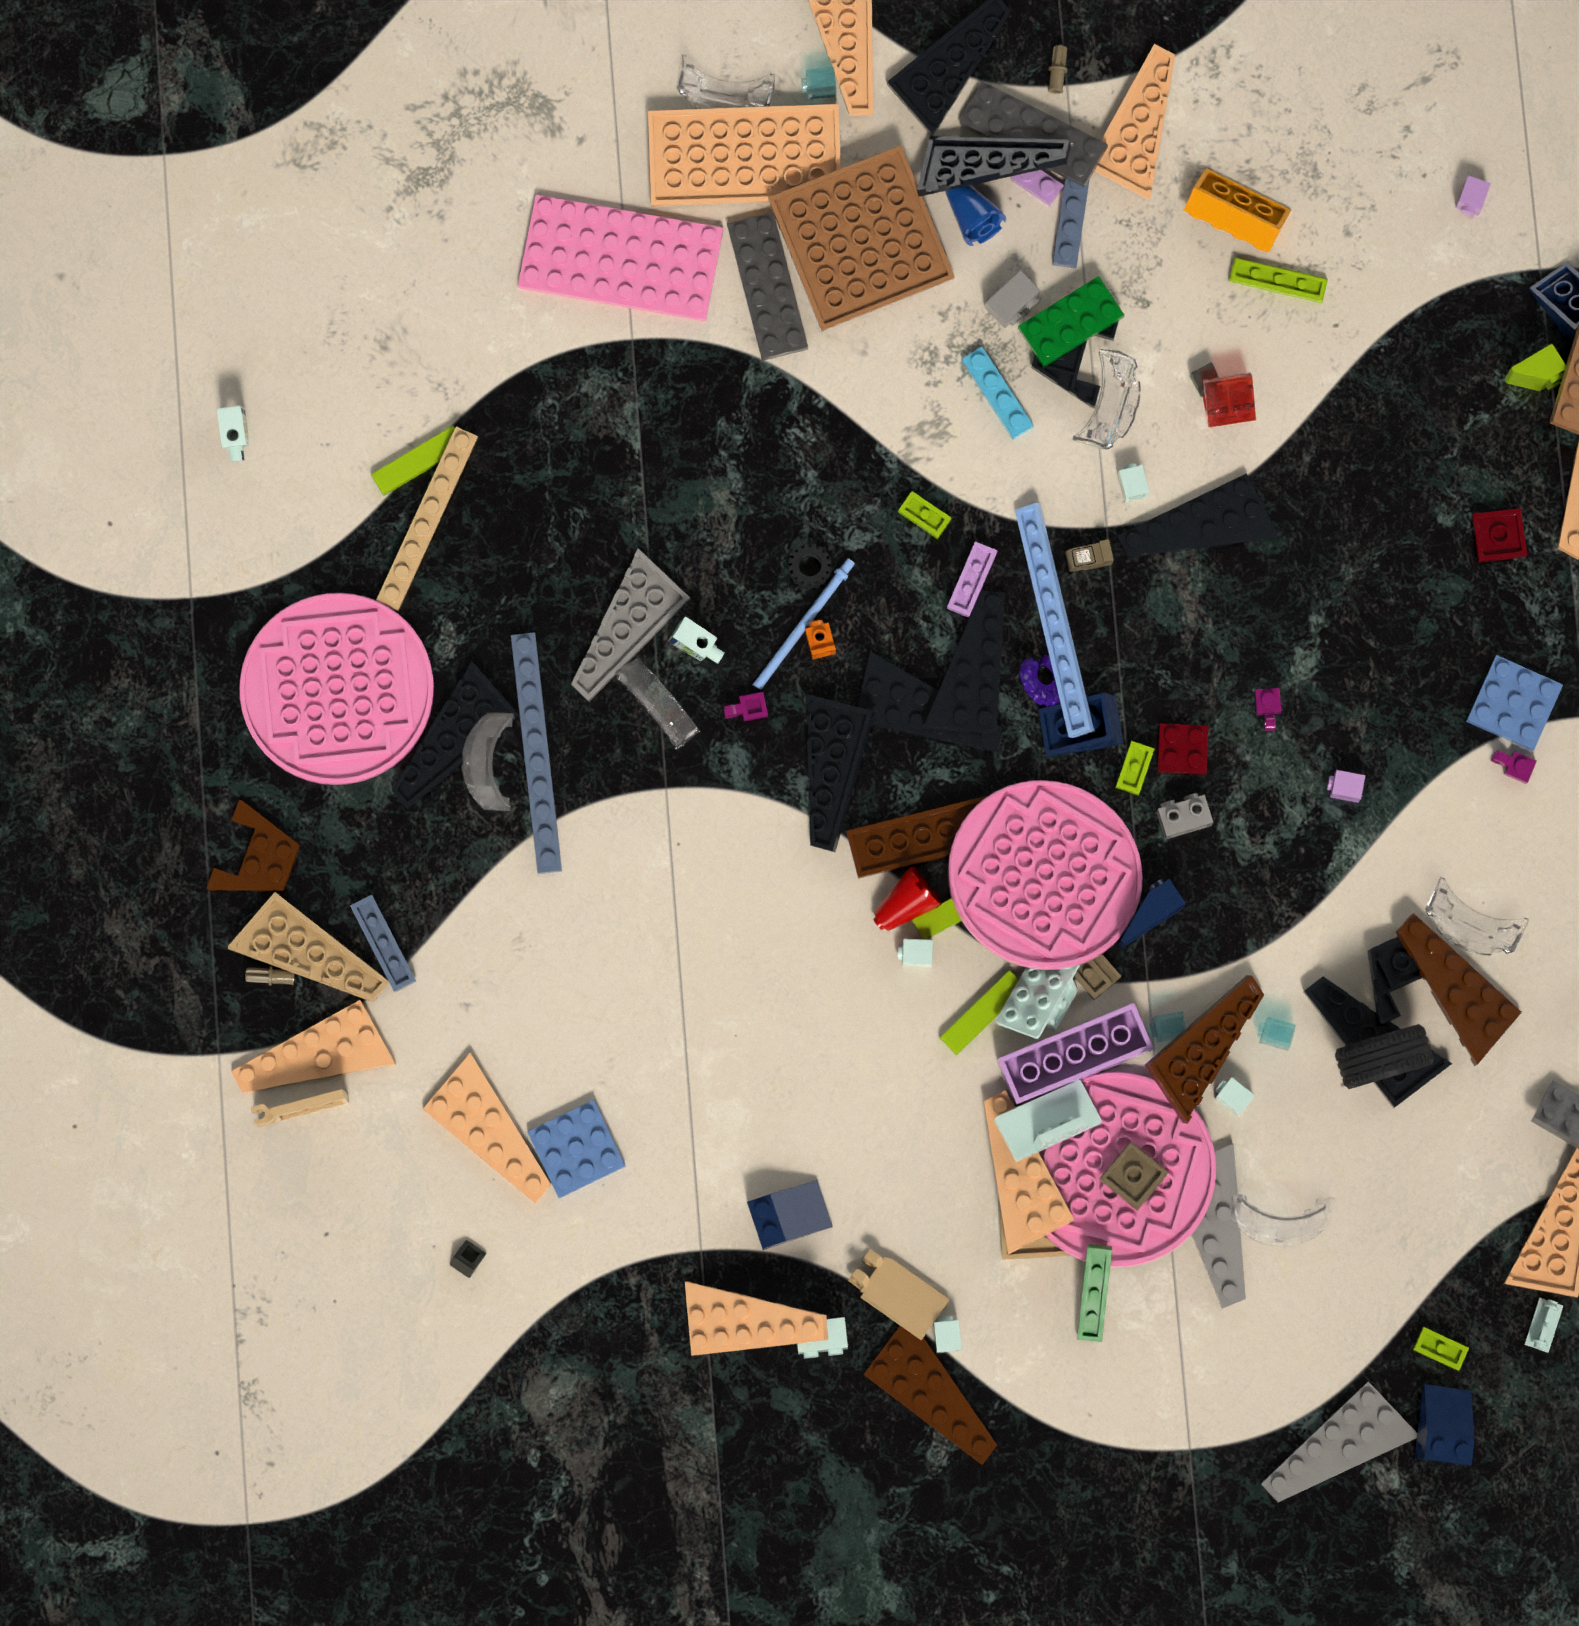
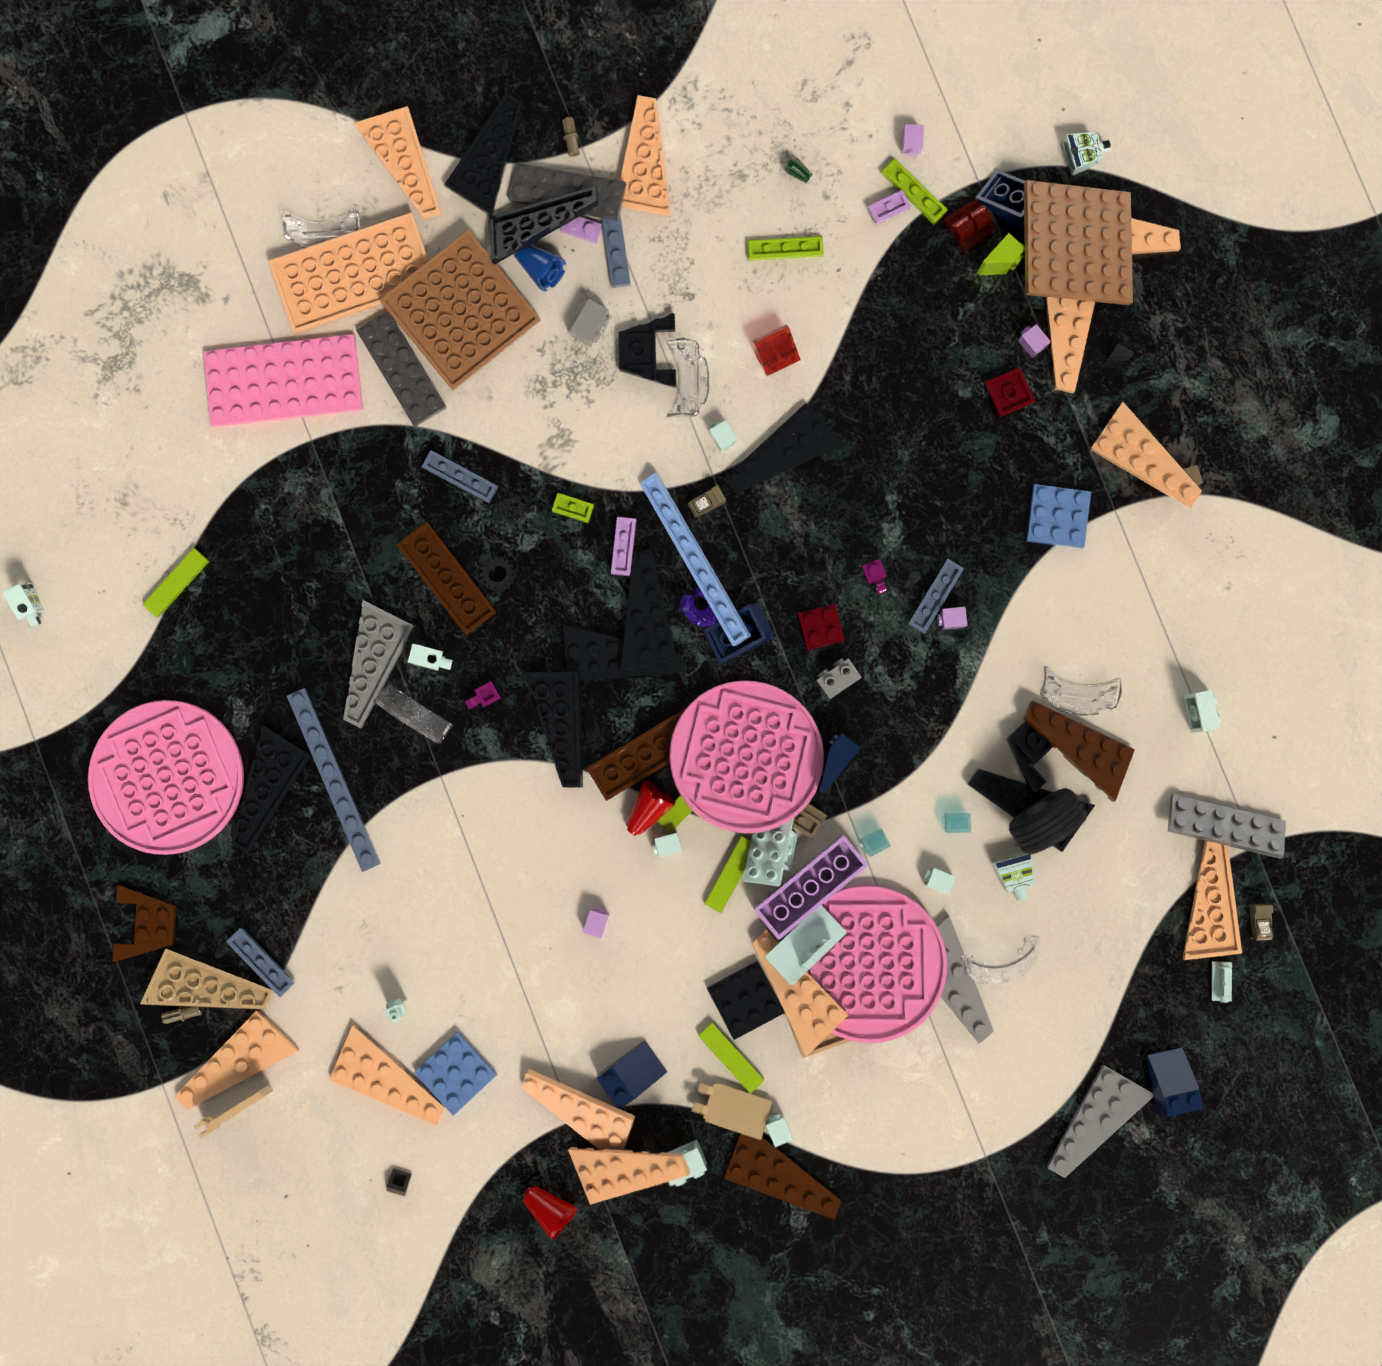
camera: 20 degrees left, 5 degrees up
tan plate [376,427,478,611] -> none
clear windscreen [462,713,514,811] -> none
light blue bar [753,558,855,690] -> none
clear light blue brick [801,67,837,100] -> none
orange brick [805,620,836,660] -> none
medium azure plate [962,347,1034,440] -> none
green plate [1018,276,1125,368] -> none
plate [1077,1244,1112,1342] -> none
dark tan plate [1099,1141,1169,1211] -> none
lime plate [1116,741,1154,796] -> none
reddish brown wing [1145,975,1264,1124] -> none
light orange slope [1183,168,1291,253] -> none
pearl dark grey slope [1190,362,1222,397] -> none
lime plate [1413,1327,1469,1371] -> none
magenta plate [1491,750,1537,784] -> none
none -> light aqua hinge [381,998,407,1022]
none -> reddish brown plate [397,522,497,636]
none -> sand blue plate [422,450,498,503]
none -> light nougat wing [522,1069,635,1150]
none -> red cone [523,1186,578,1240]
none -> lavender brick [583,907,609,938]
none -> lime tile [698,1022,765,1094]
none -> black plate [706,960,785,1040]
none -> dark green cone [784,157,813,183]
none -> lavender plate [868,190,911,225]
none -> lime tile [881,158,948,225]
none -> sand blue plate [908,559,964,634]
none -> clear red plate [944,199,997,252]
none -> light aqua torso [992,853,1034,901]
none -> lavender brick [1018,324,1051,358]

